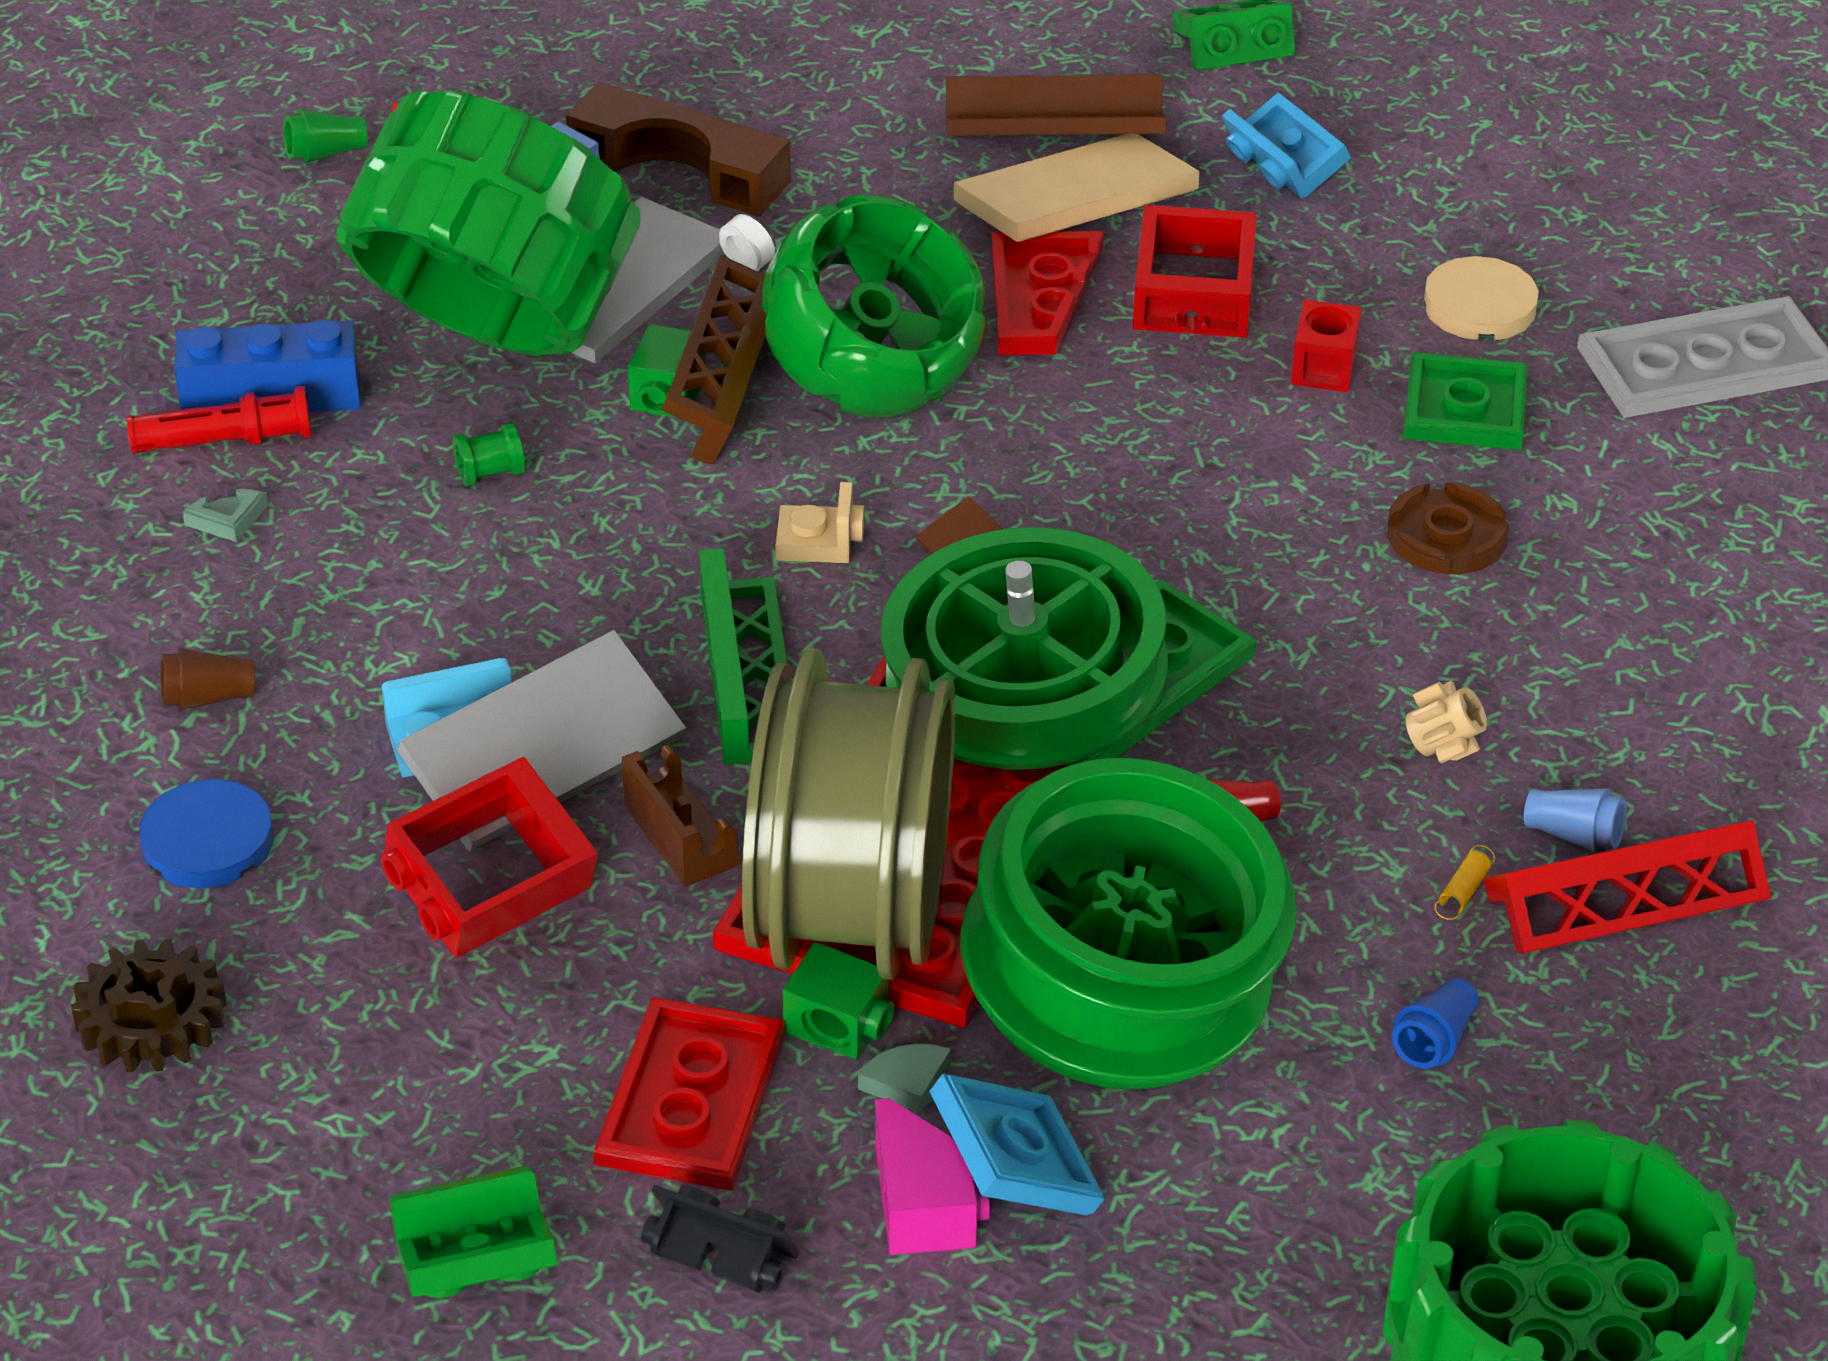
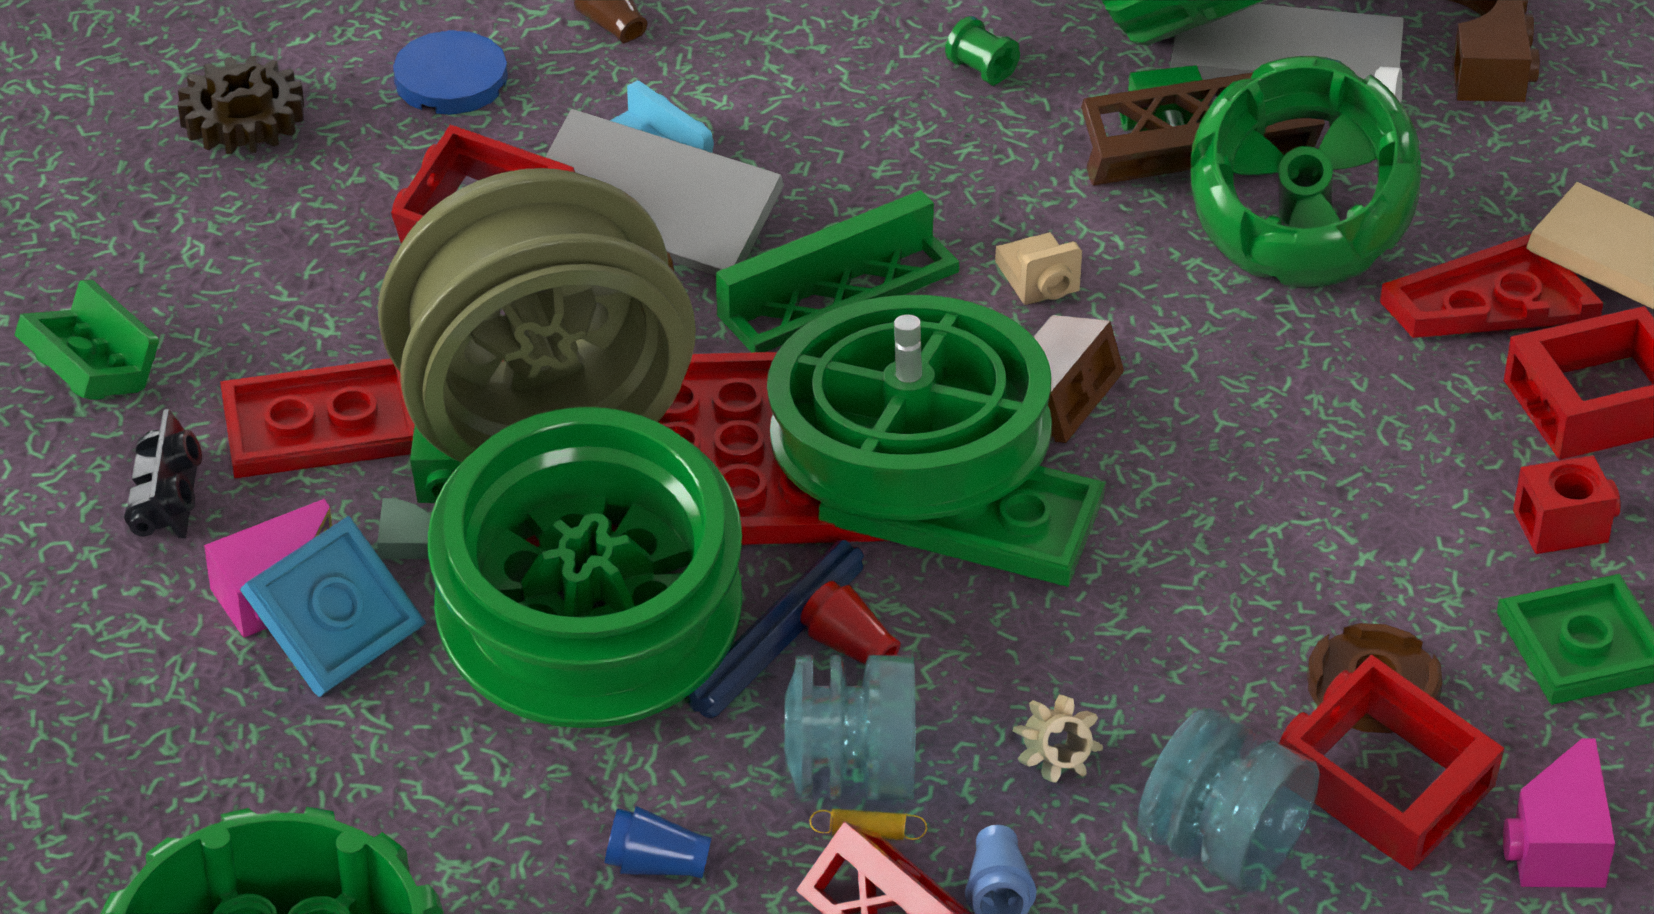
camera: 65 degrees right, 0 degrees up
none -> clear light blue wheel [785,655,915,800]
none -> clear light blue wheel [1137,707,1320,893]
none -> red window [1279,654,1505,871]
none -> dark pink slope [1503,738,1615,888]

